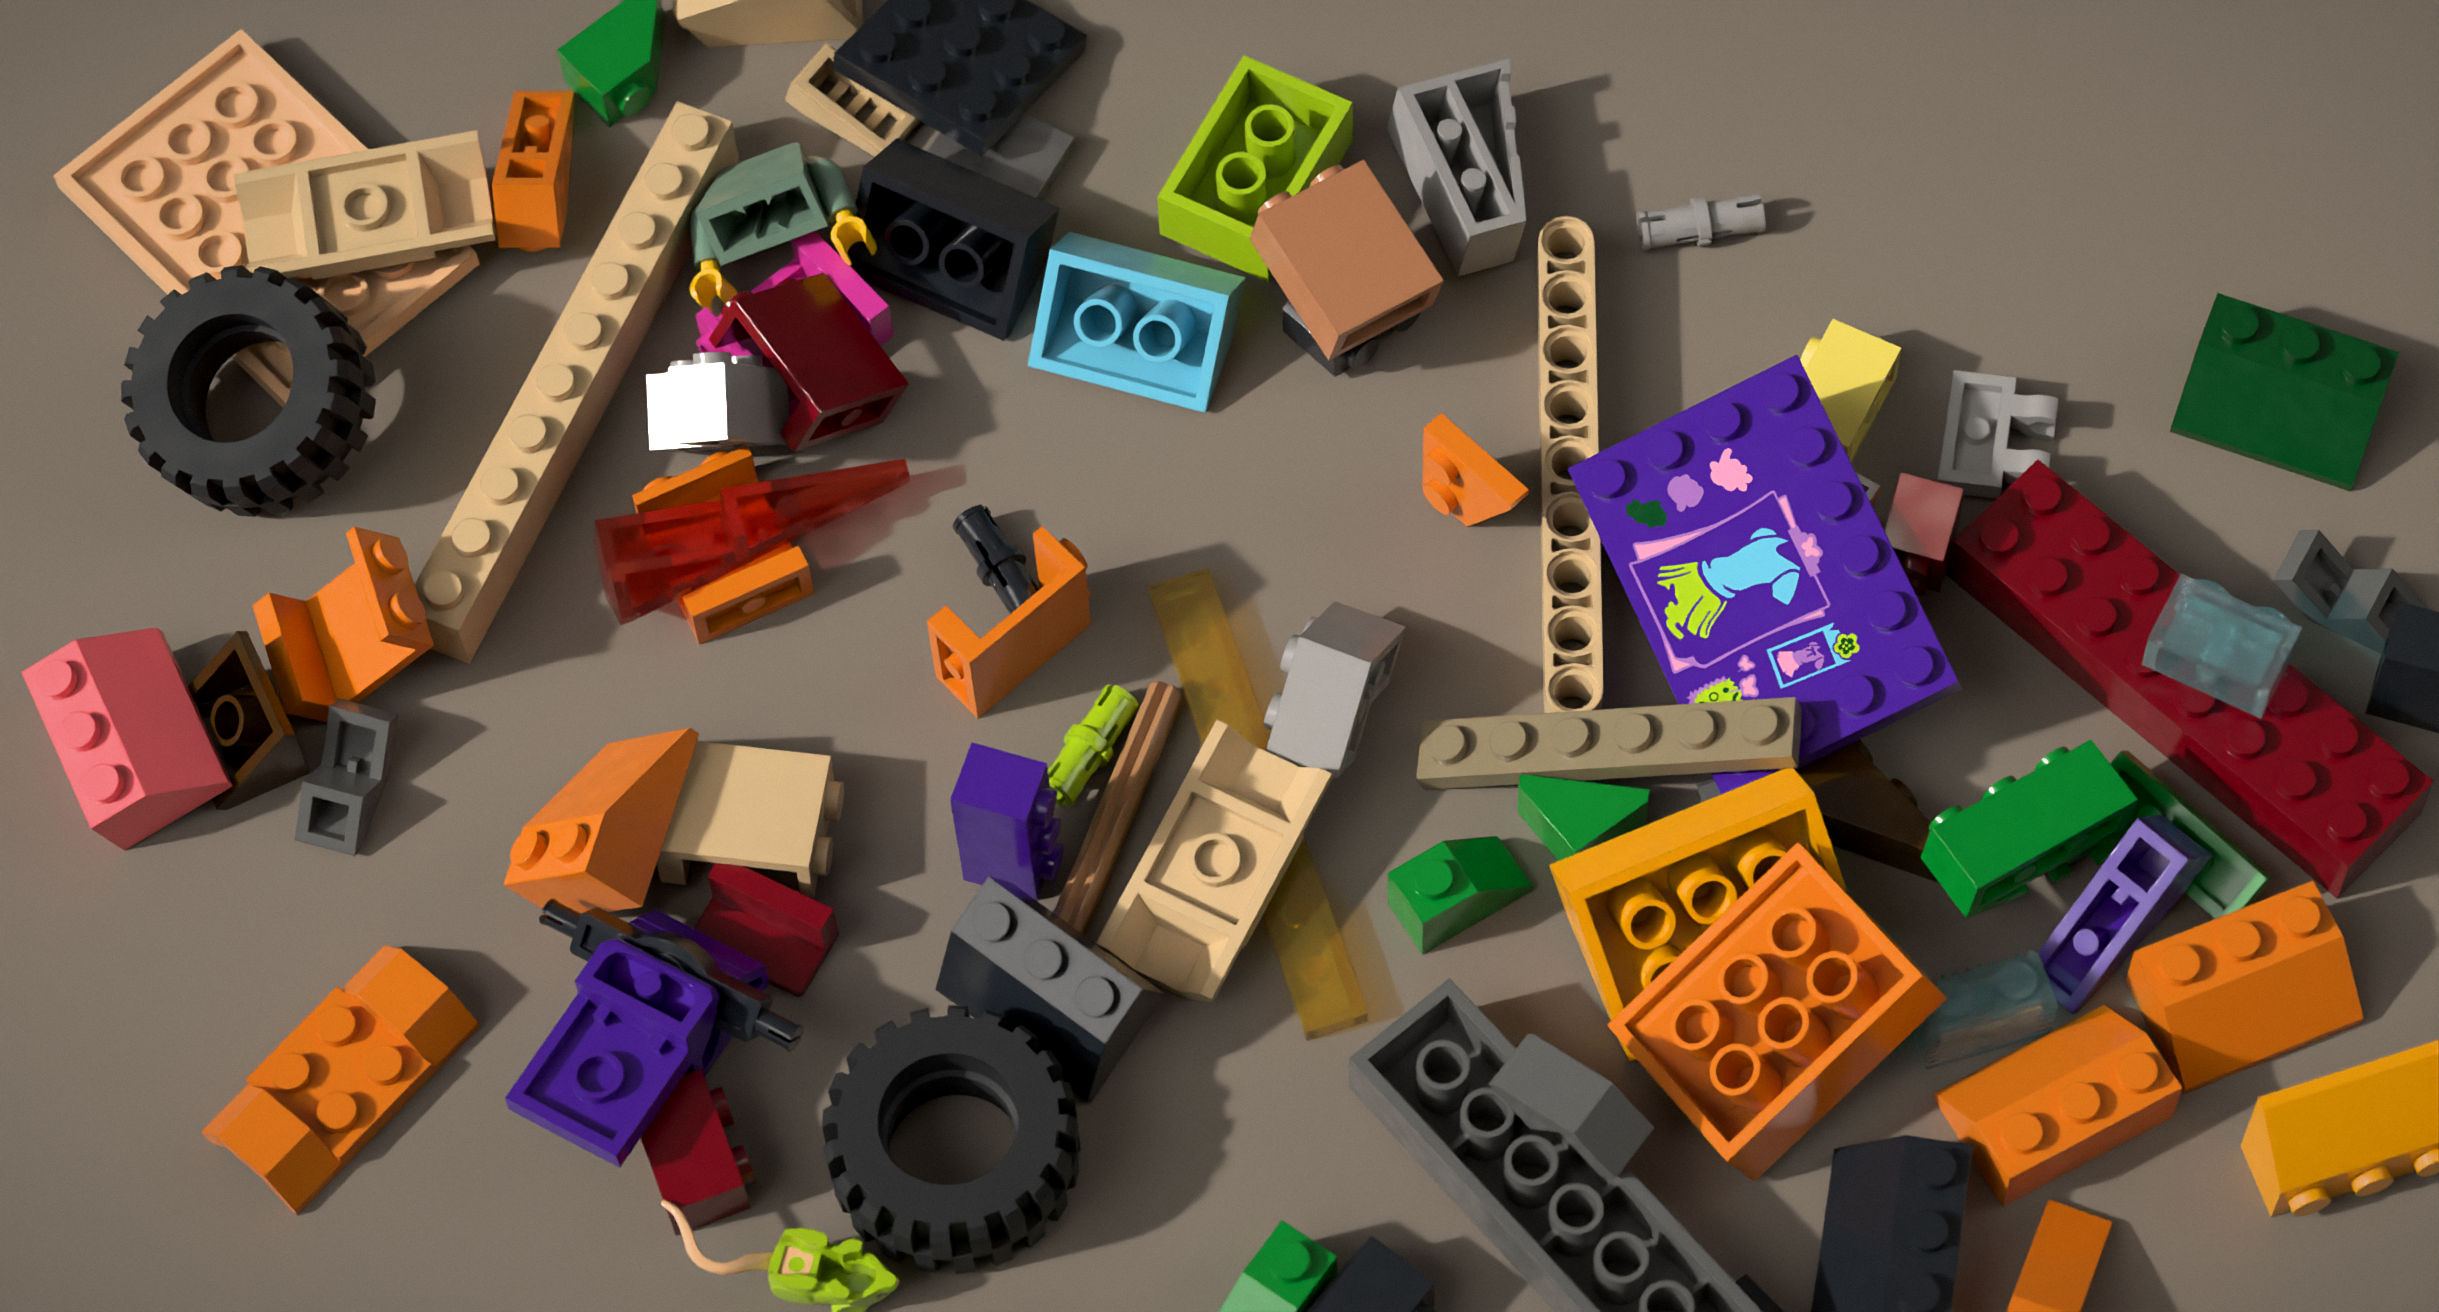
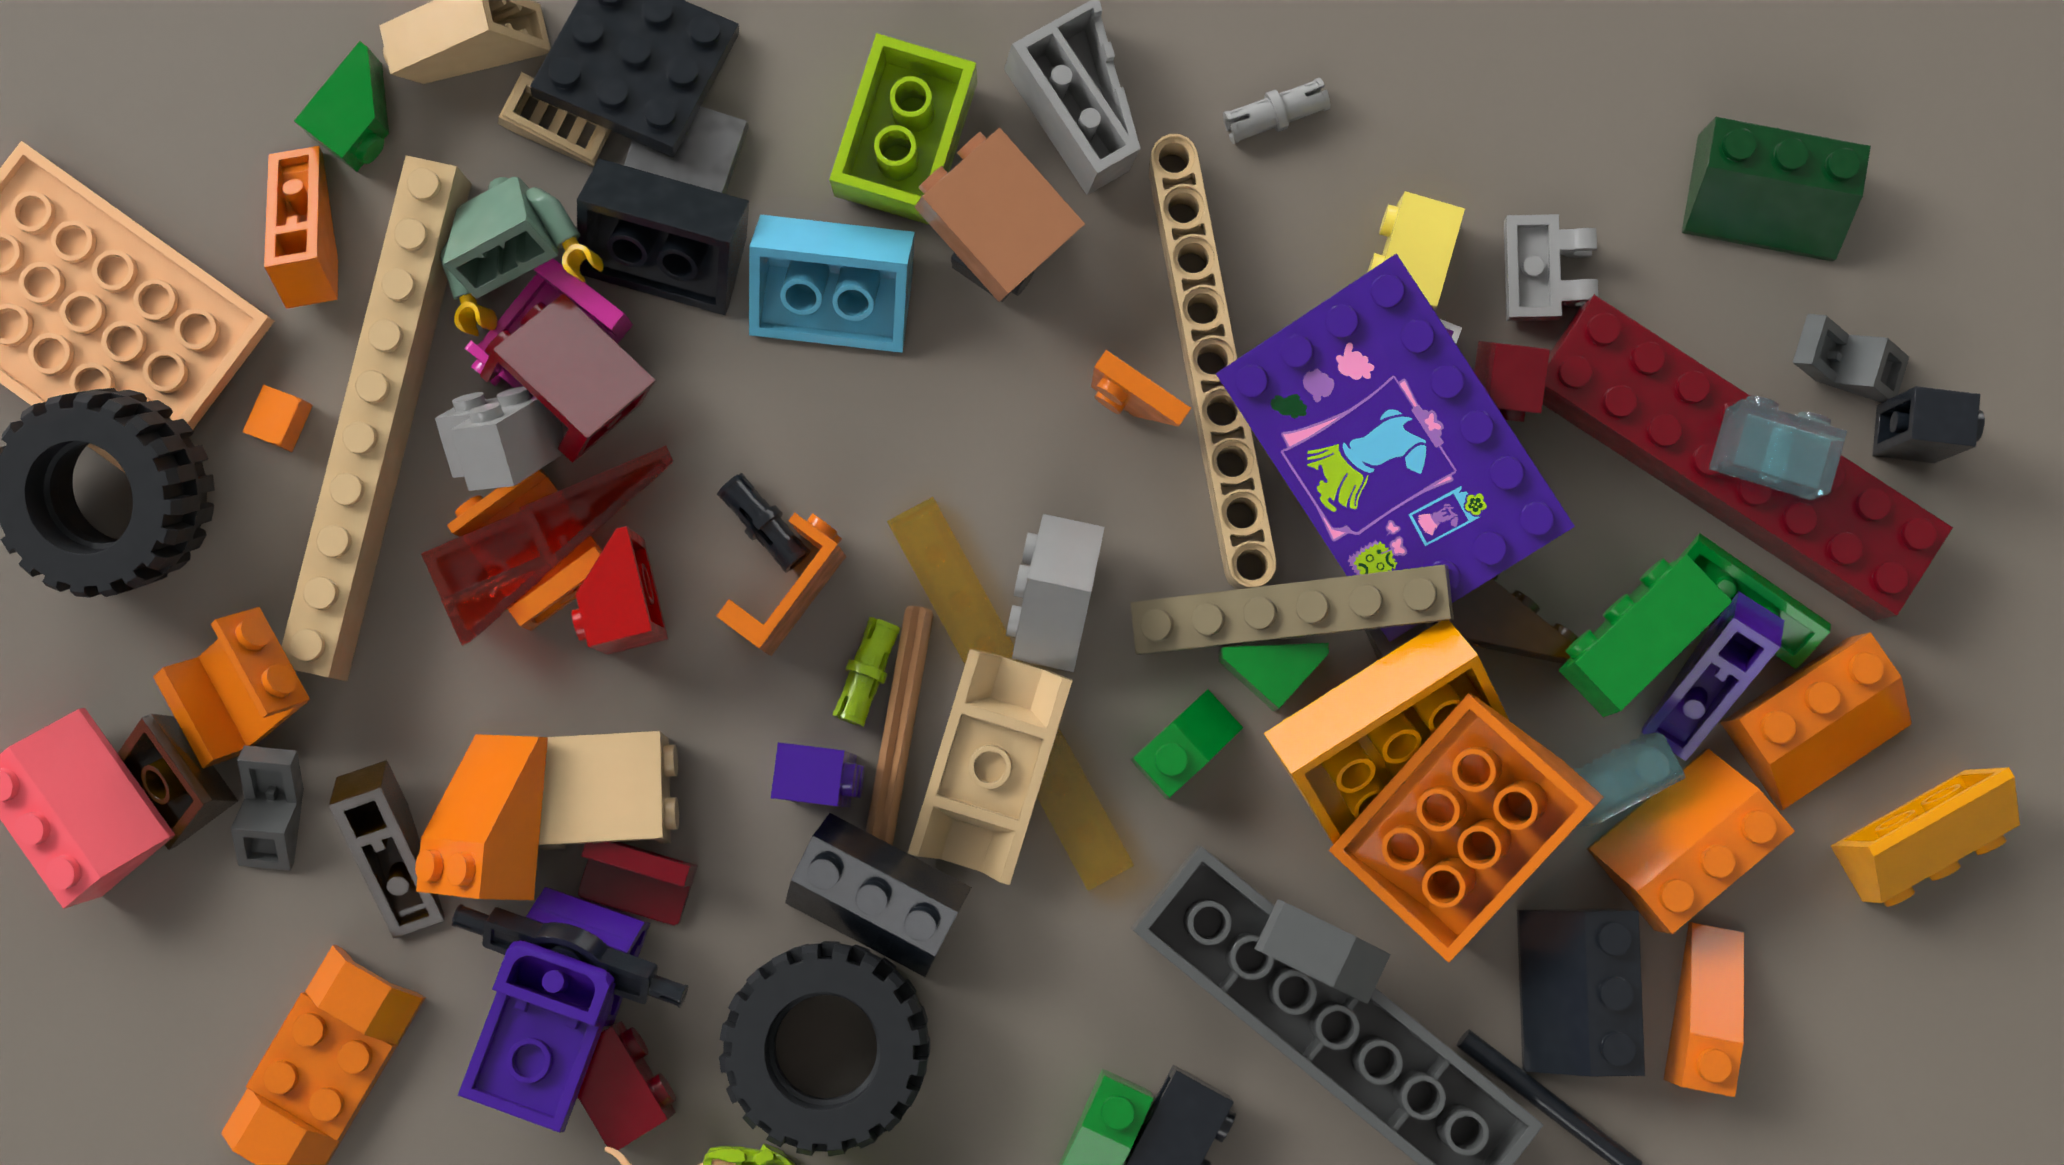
camera: 15 degrees left, 20 degrees up
tan piece [233,130,496,280] -> none
none -> orange slope [242,385,313,452]
none -> dark brown slope [329,760,445,939]
none -> red slope [572,526,668,655]

